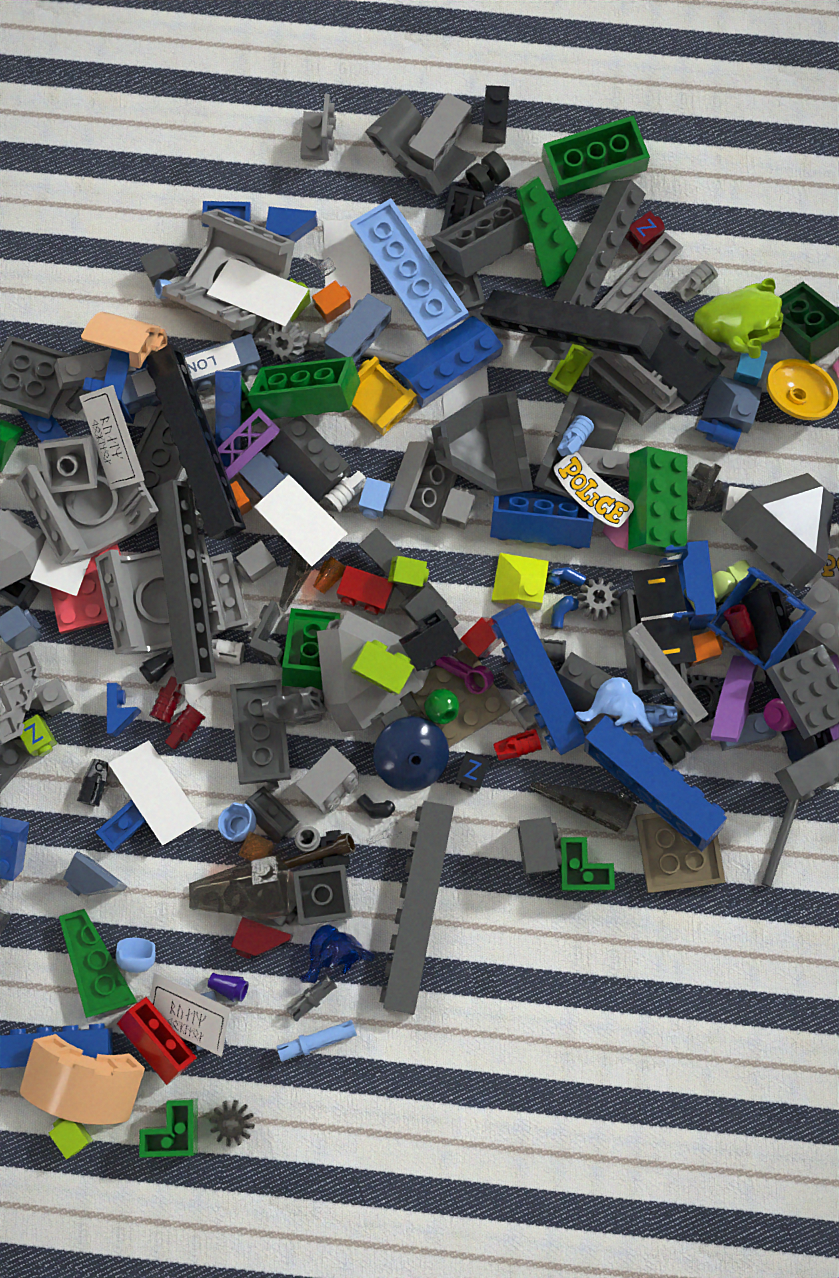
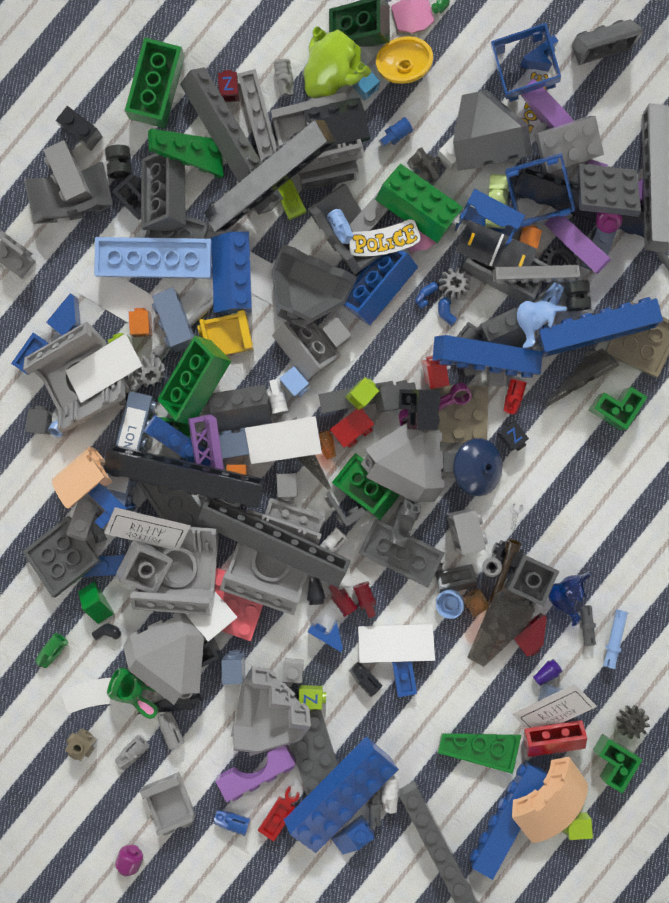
camera: 65 degrees left, 10 degrees up
sand blue slope [63,851,128,896] -> none
light blue hair [116,937,156,974] -> none
clear hand [303,254,336,276] -> none
lime brick [349,639,414,696] -> none
black arm [356,794,395,819] -> none
dark grey brick [379,801,454,1015] -> none
green piece [424,688,459,724] -> none
neon yellow slope [491,553,549,610] -> none
dark grey brick [517,817,562,877] -> none
sand blue slope [701,375,762,434] -> none
dark red hinge [724,604,758,651] -> none

